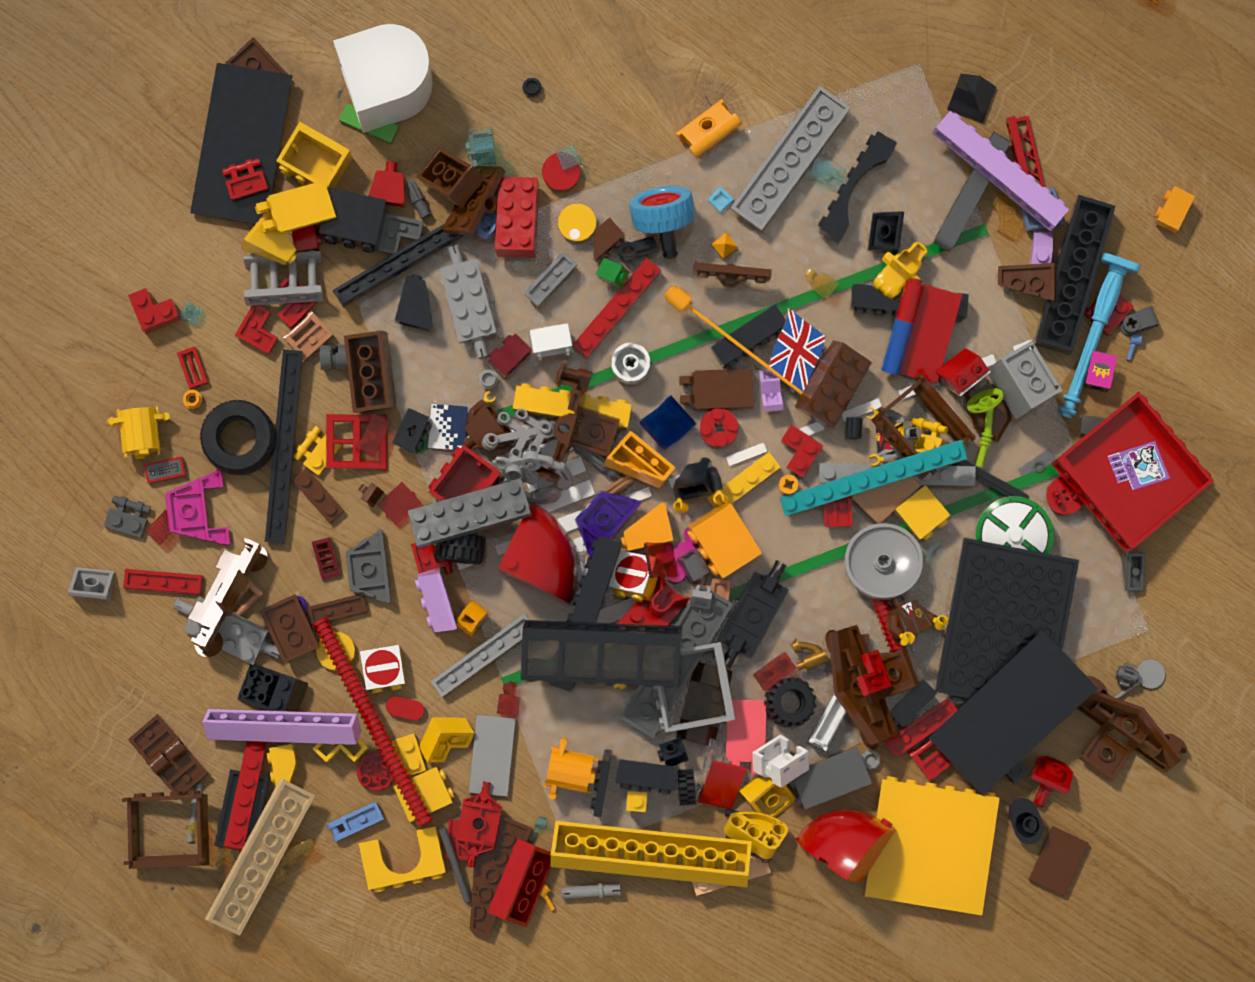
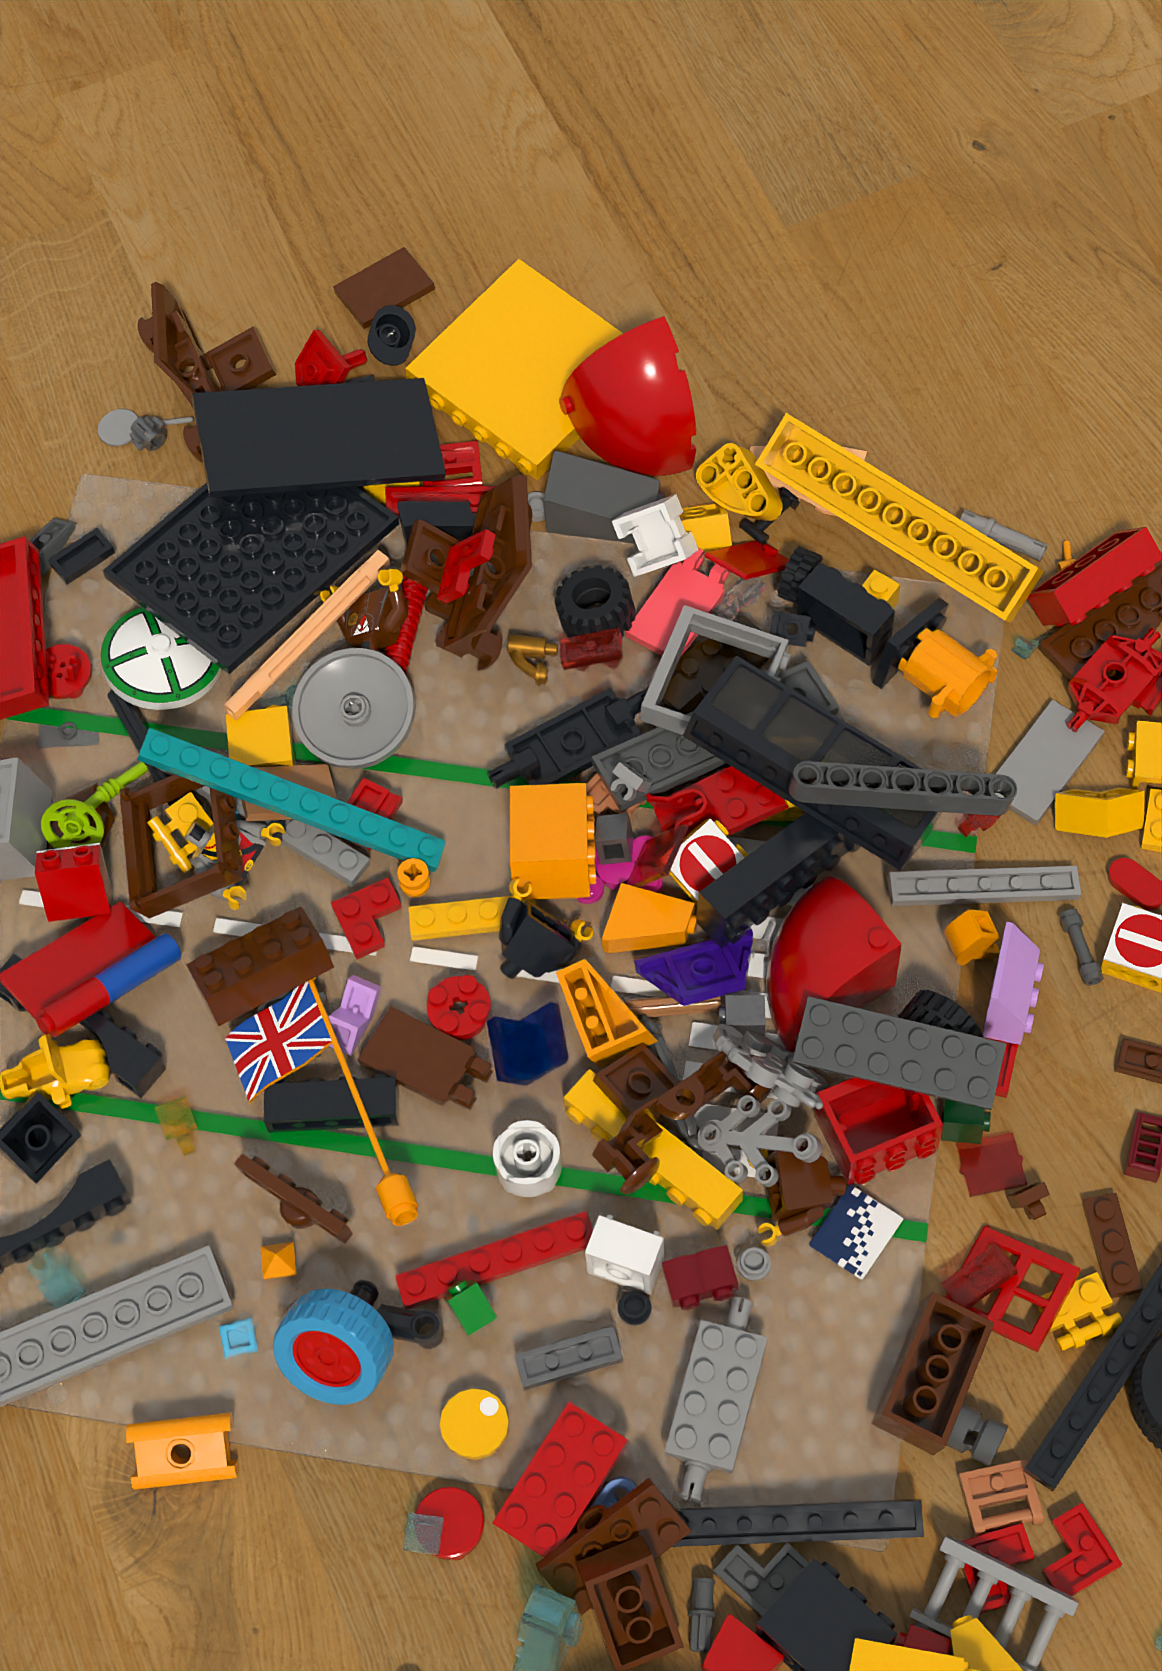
camera: 145 degrees left, 20 degrees down
dark grey wing [346,529,391,604] -> none
black brick [392,408,432,454] -> none
black slope [395,274,434,333] -> none
reddish brown slope [593,217,625,262] -> none
white container [808,694,847,751] -> none
black piece [845,417,863,440] -> none
none -> black tile [48,528,115,585]
none -> light nougat piece [224,550,390,720]
none -> black plate [618,1291,652,1326]
none -> flat silver brick [719,995,765,1036]
none -> dark grey beam [788,761,1018,816]
none -> dark grey bar [1059,909,1104,986]

